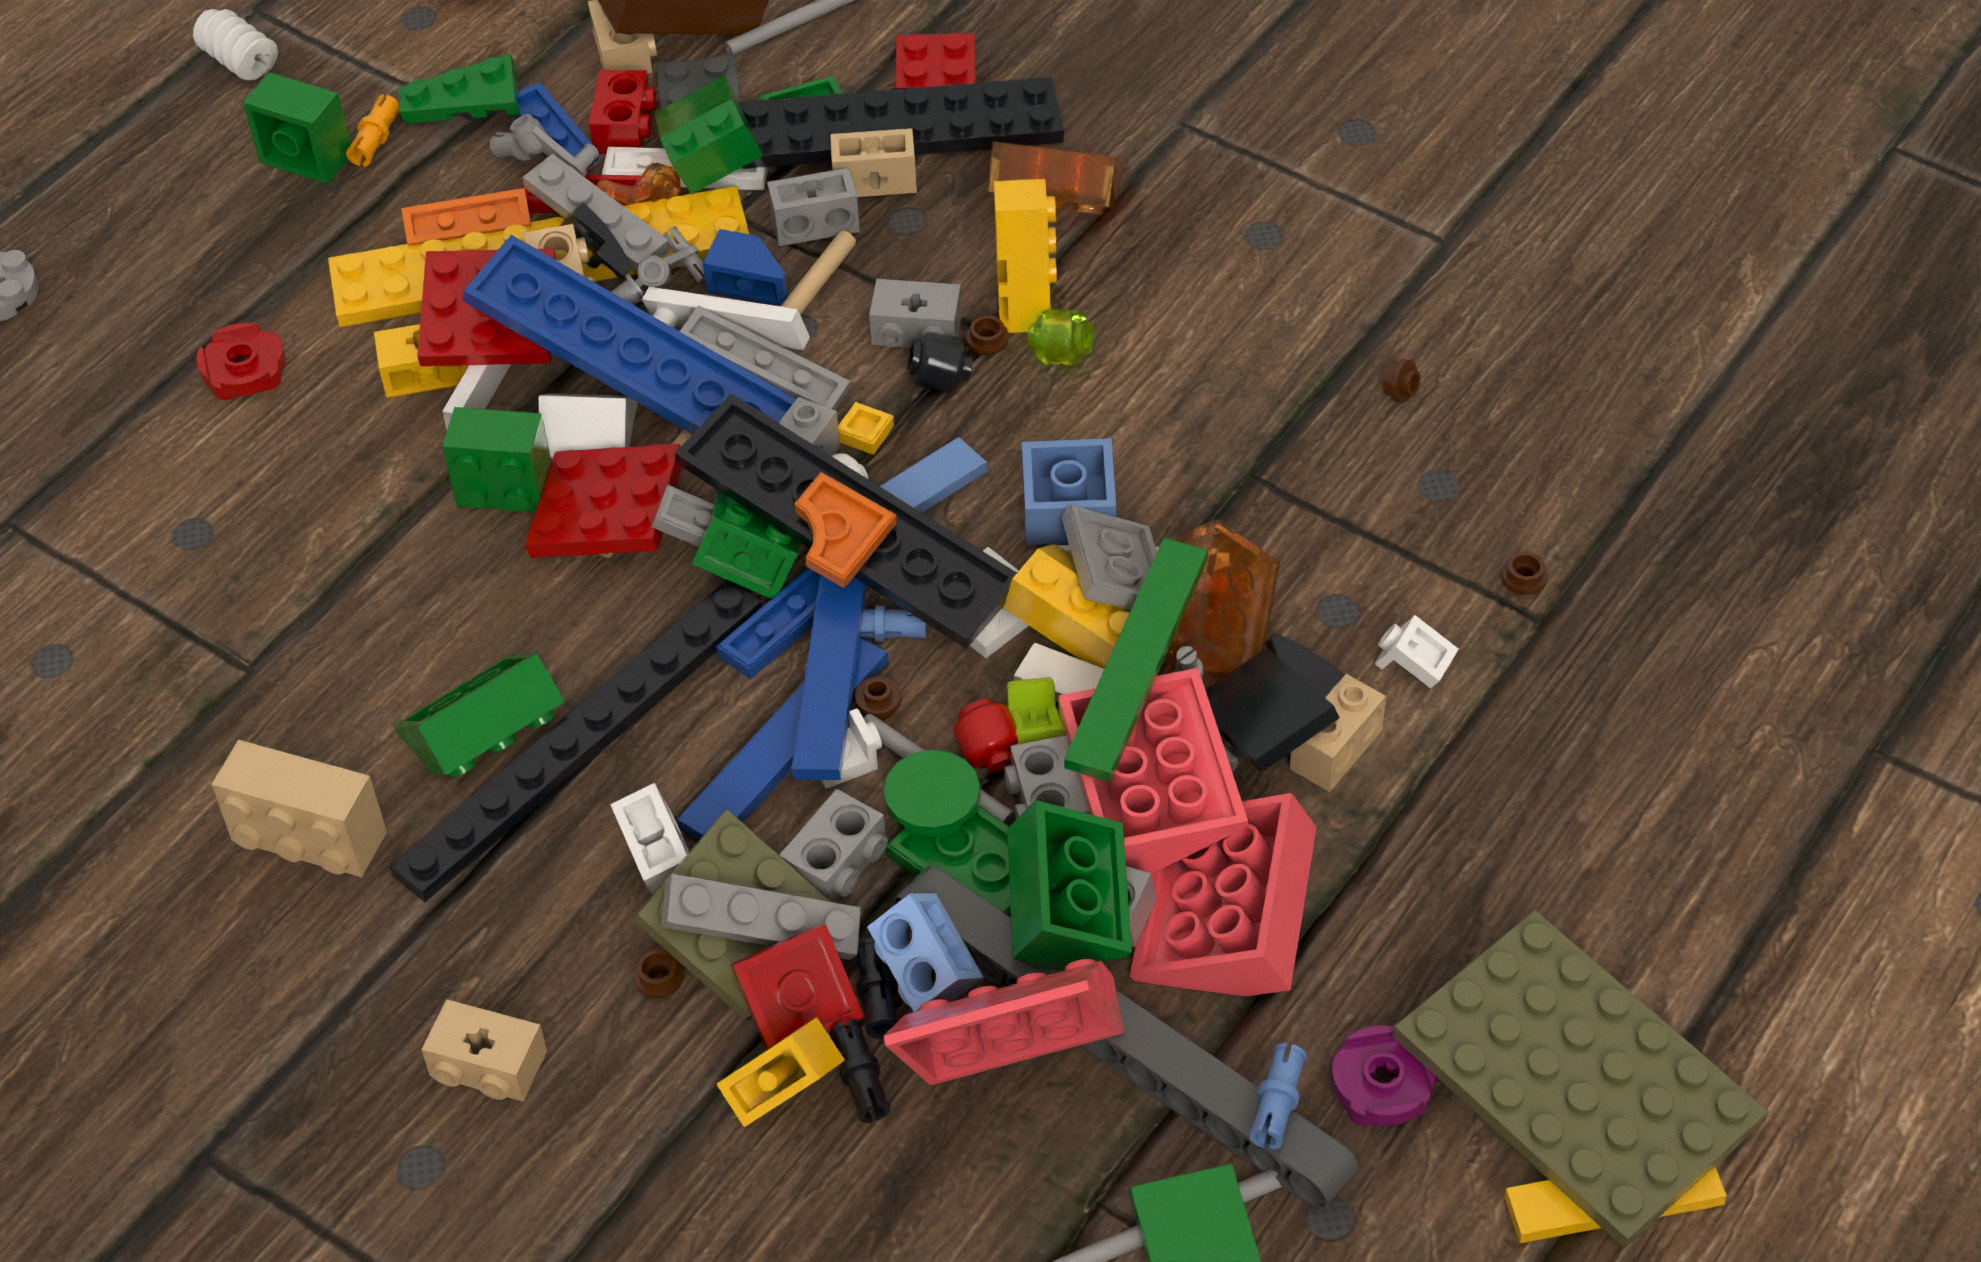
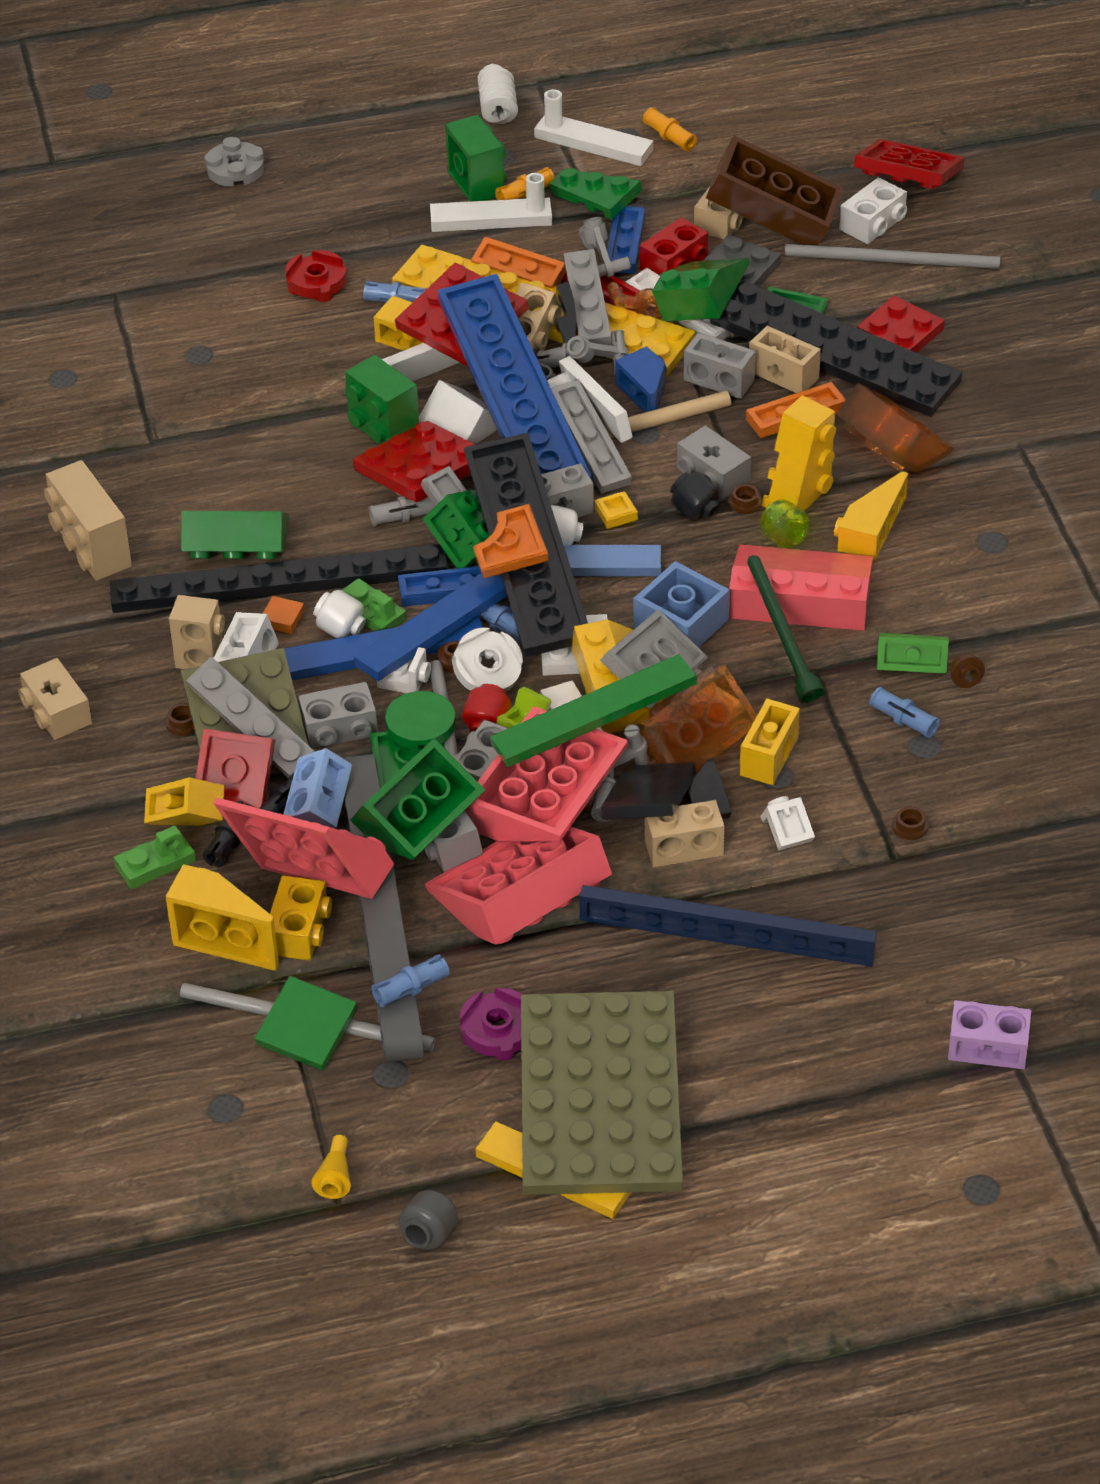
camera: 40 degrees right, 5 degrees down
none -> bright green hinge [114,825,196,889]
none -> yellow slope [166,864,279,971]
none -> tan brick [169,595,225,669]
none -> orange tile [262,596,305,634]
none -> yellow brick [270,875,332,961]
none -> white head [313,589,366,638]
none -> bright green hinge [342,578,407,631]
none -> medium blue pin [363,280,427,303]
none -> light grey pin [368,496,435,527]
none -> white piece [430,173,552,232]
none -> white plate [452,628,523,692]
none -> white piece [534,89,653,166]
none -> dark blue plate [579,885,877,967]
none -> coral slope [729,544,873,631]
none -> yellow brick [740,698,800,785]
none -> orange plate [746,382,847,438]
none -> dark green piece [747,555,825,703]
none -> yellow slope [834,471,908,561]
none -> medium blue pin [869,687,940,738]
none -> bright green hinge [877,633,949,674]
none -> lavender brick [948,1000,1031,1069]

